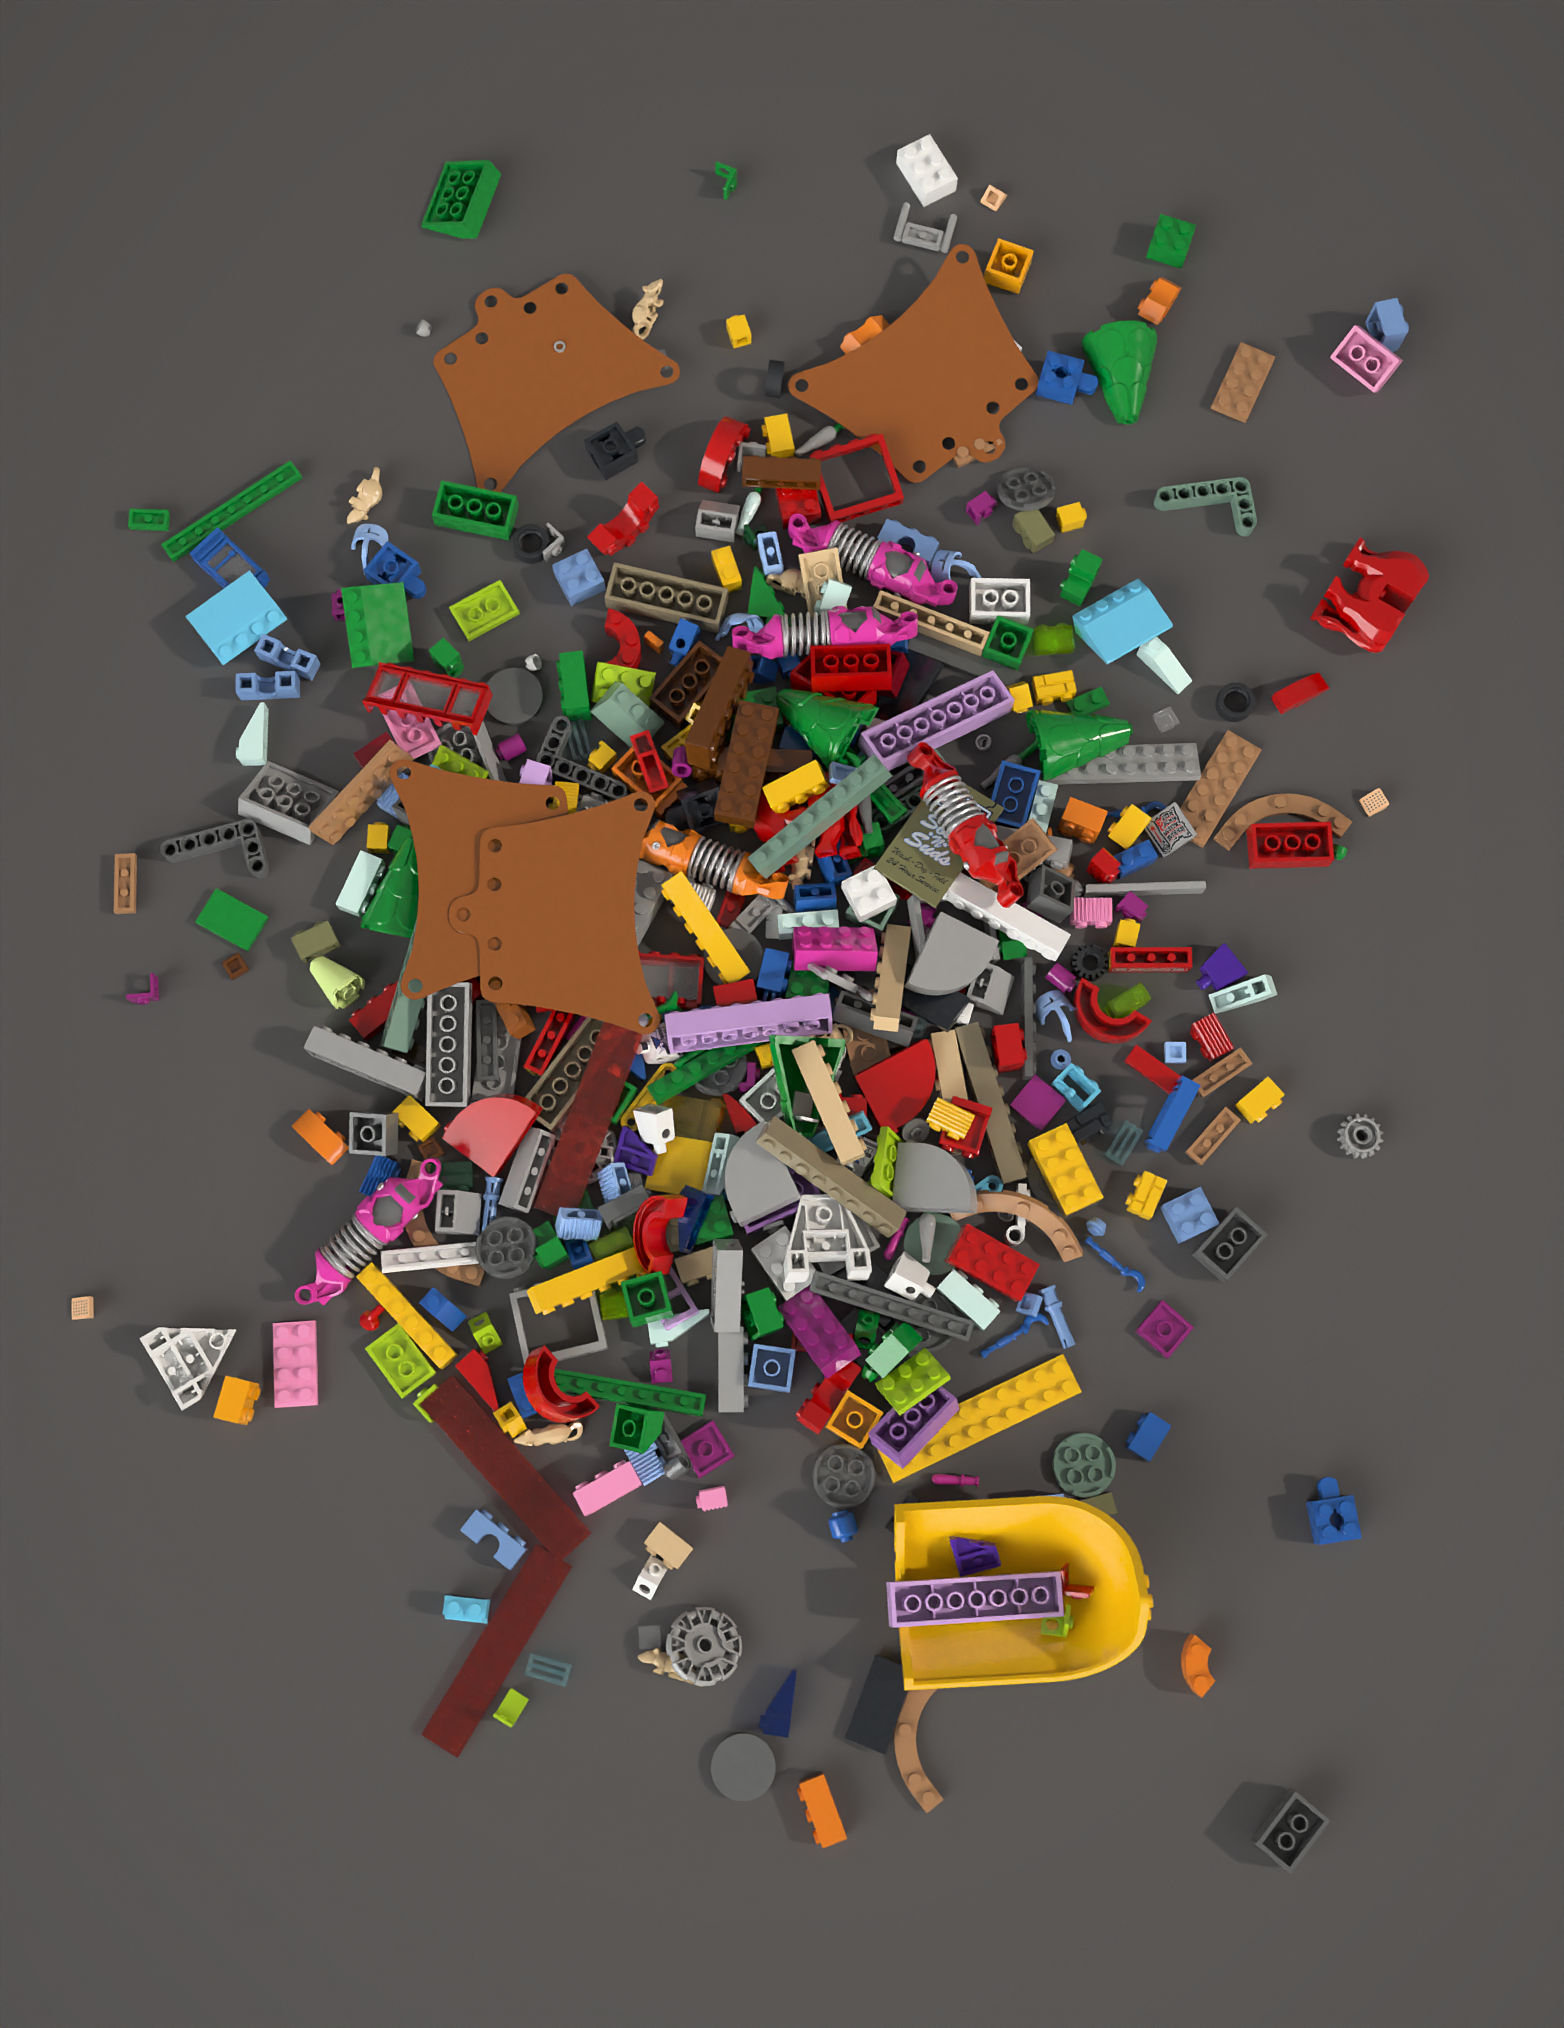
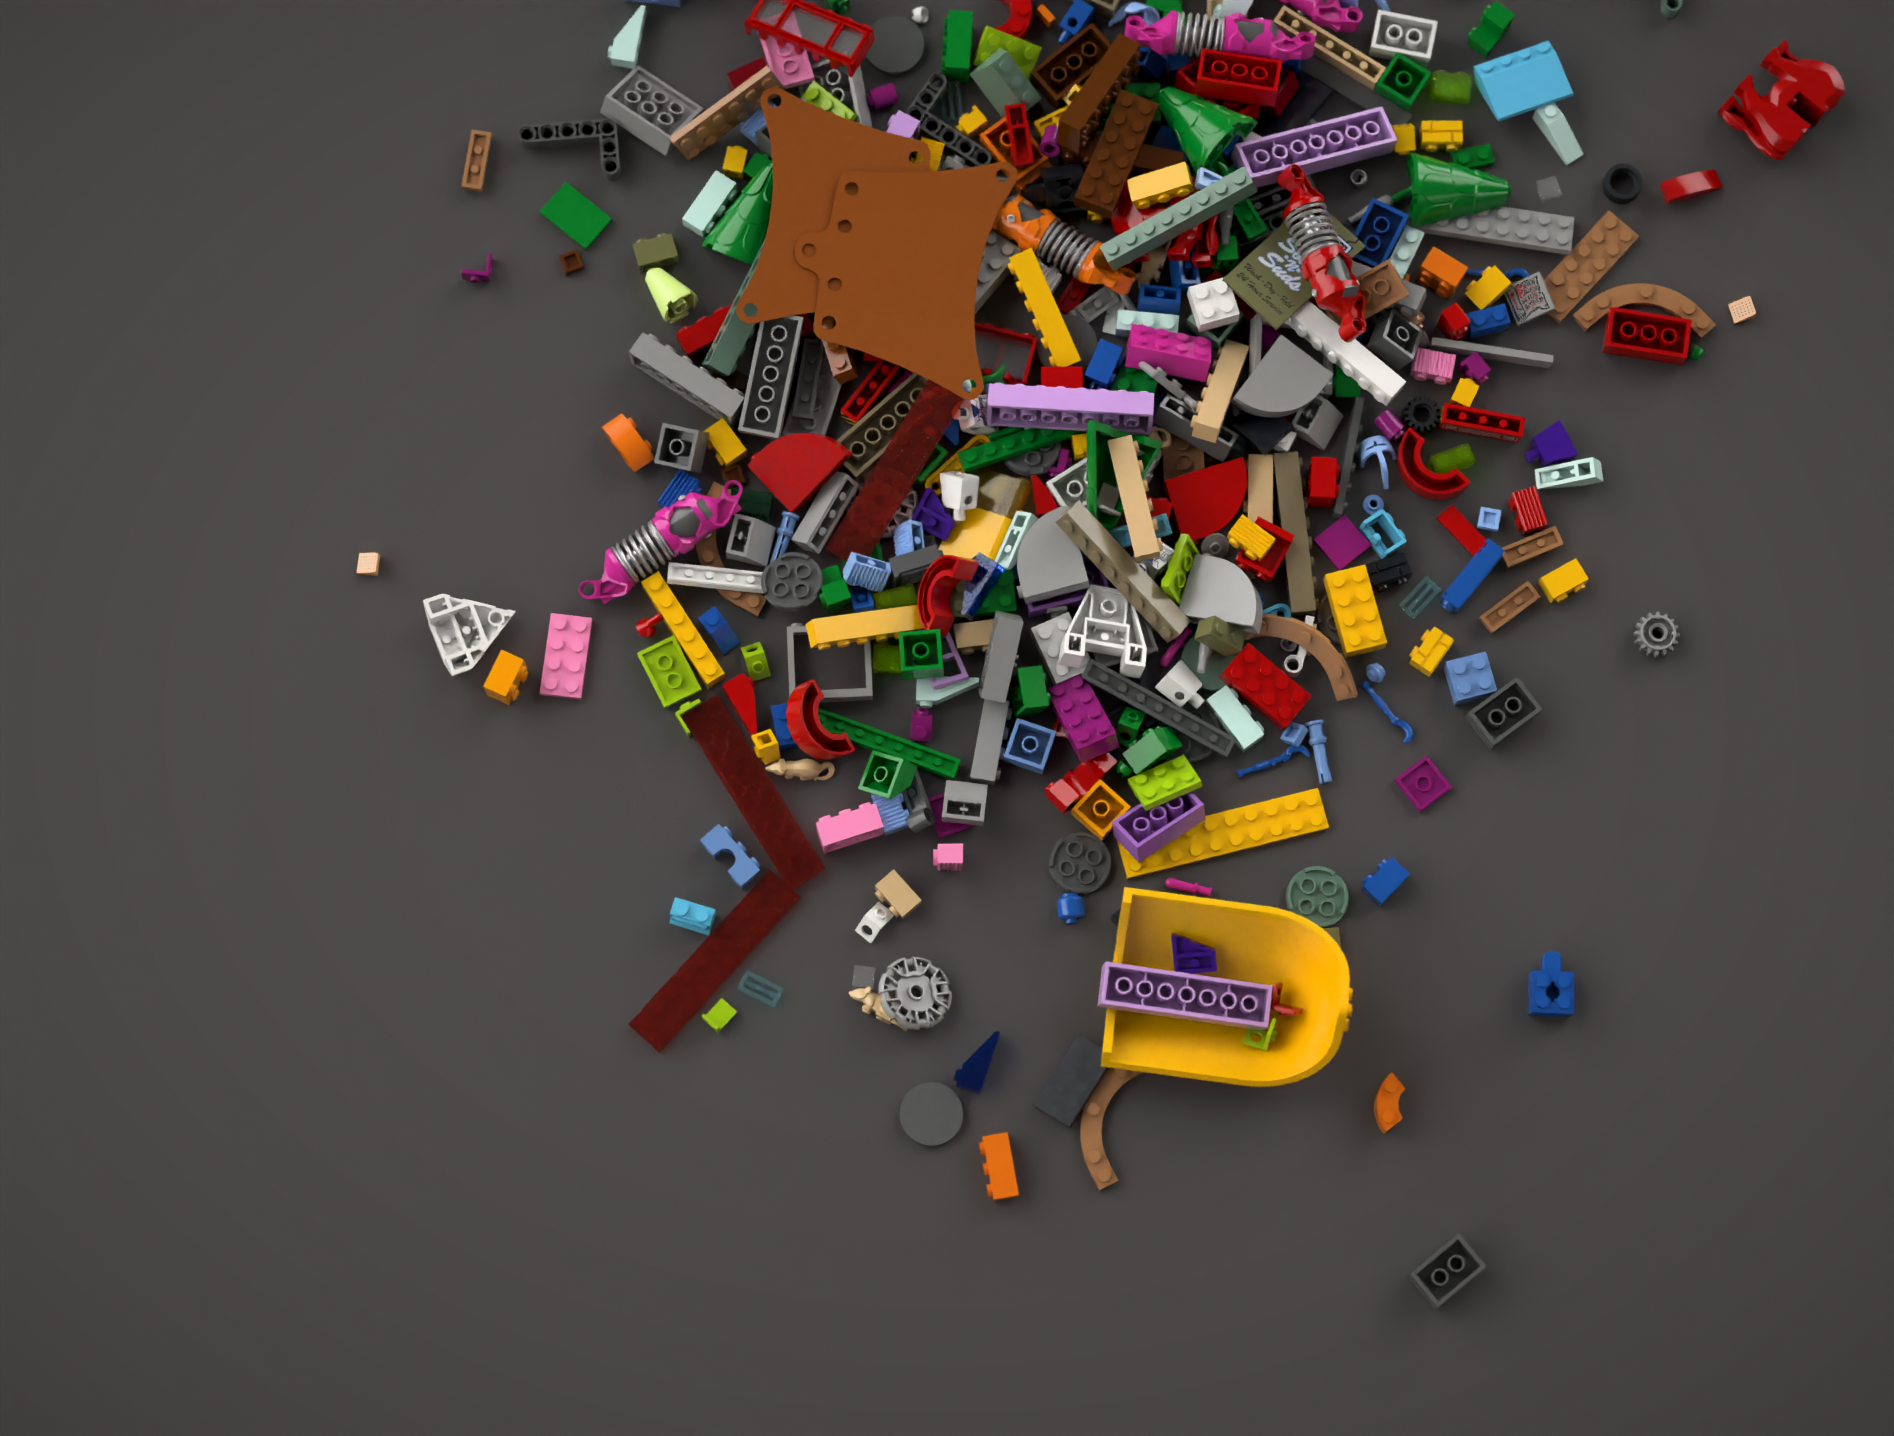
camera: 10 degrees right, 0 degrees up
none -> light grey slope [942,780,988,826]
none -> olive brick [1194,615,1246,657]

